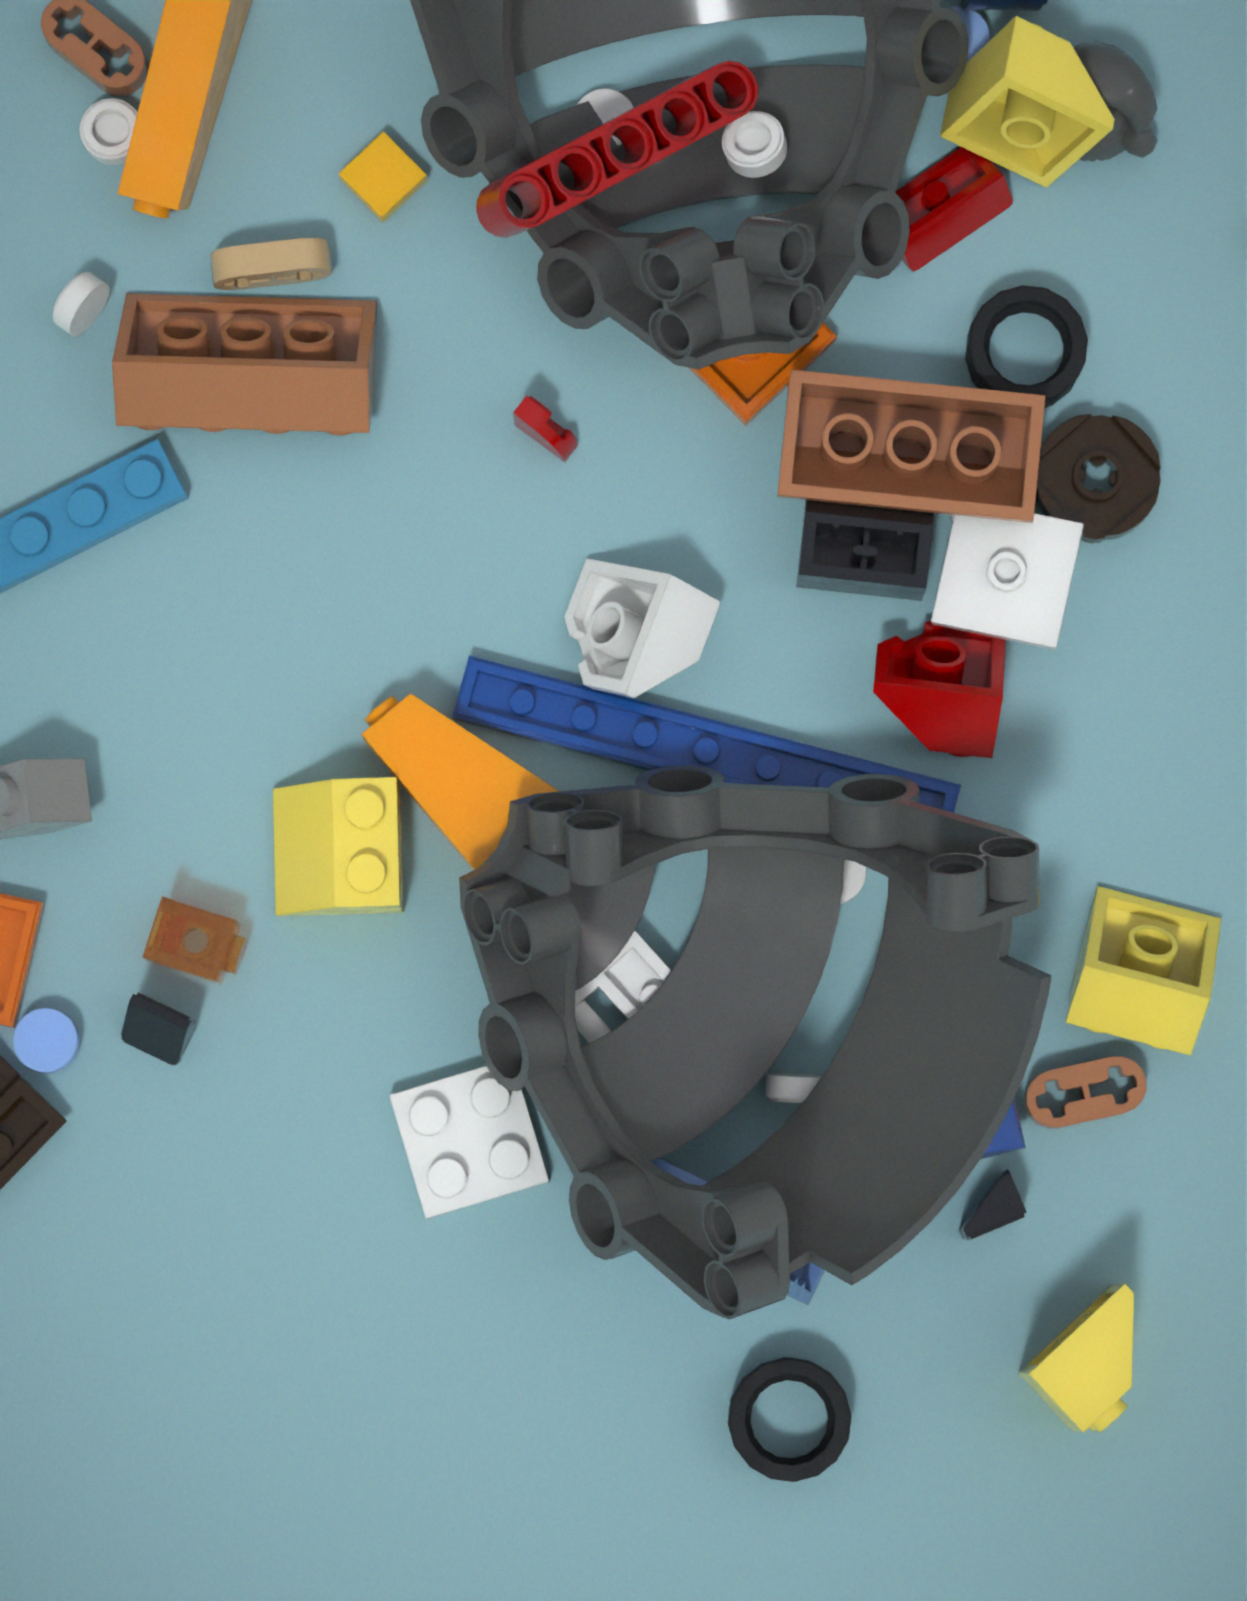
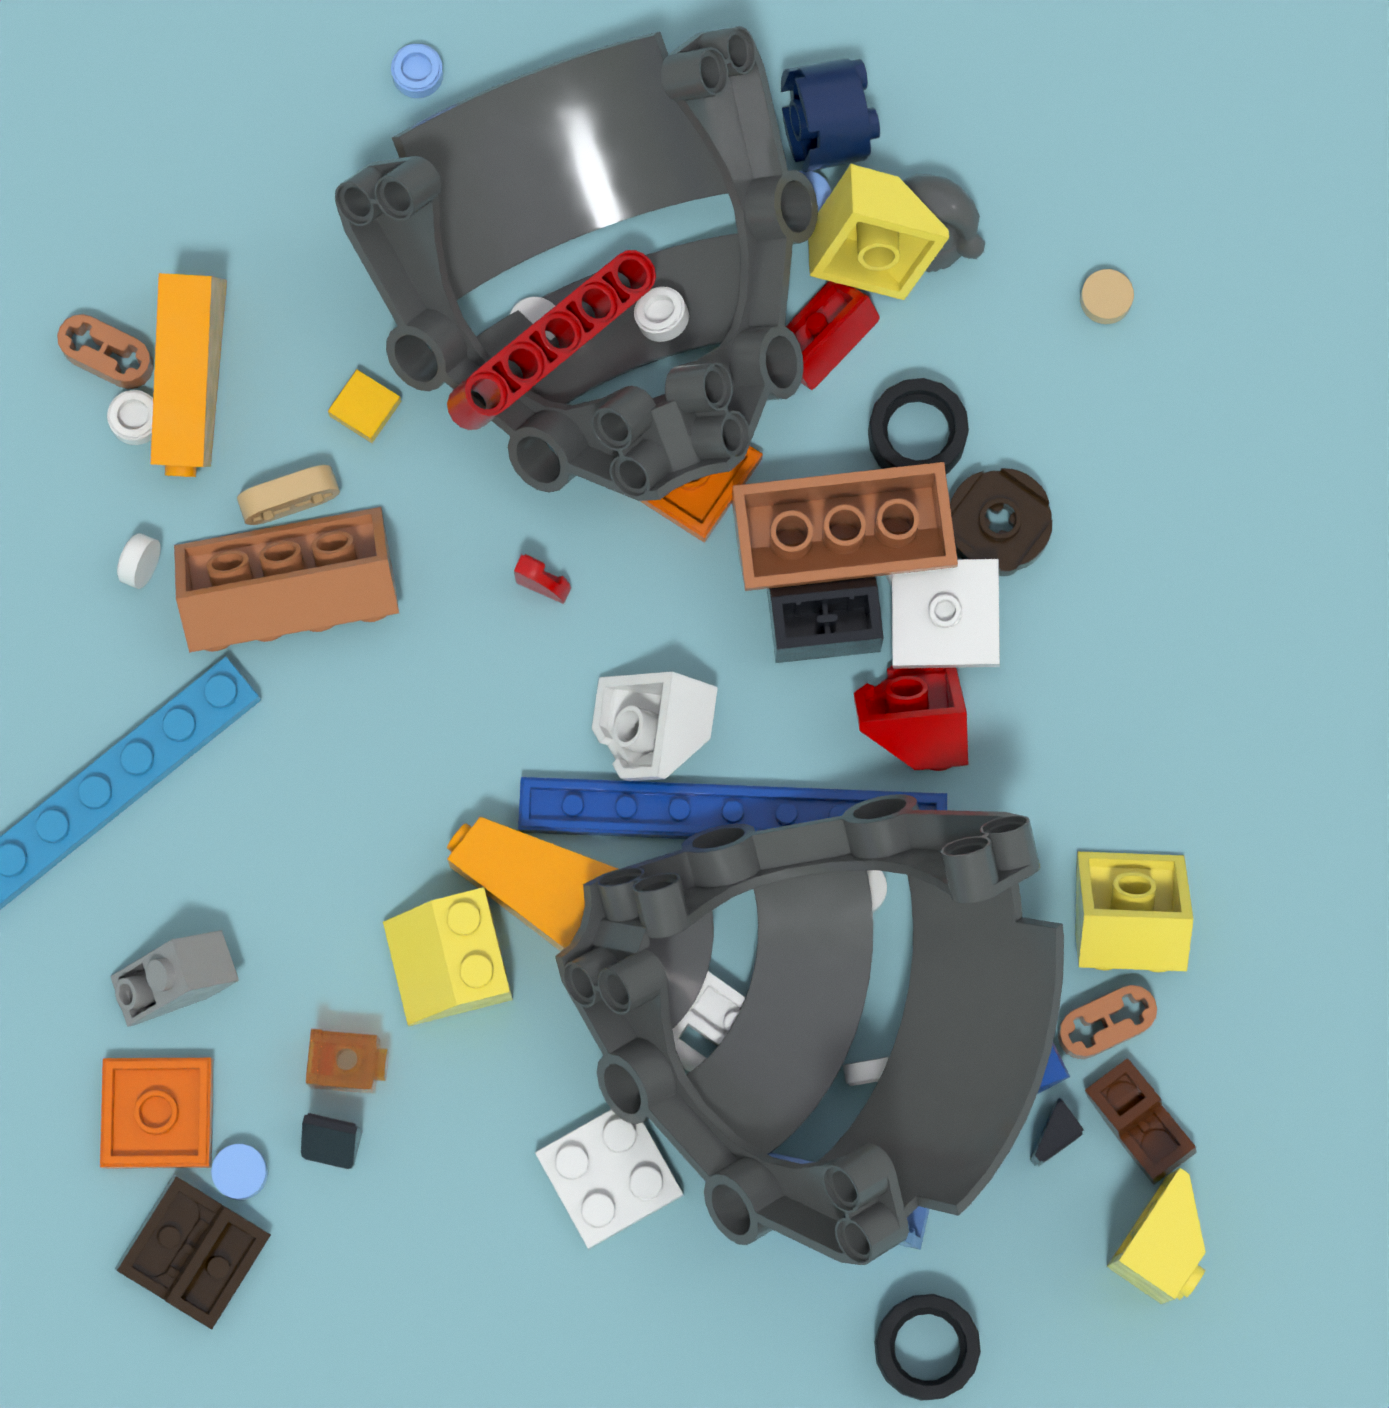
camera: 15 degrees left, 5 degrees down
none -> reddish brown slope [1085,1058,1197,1185]

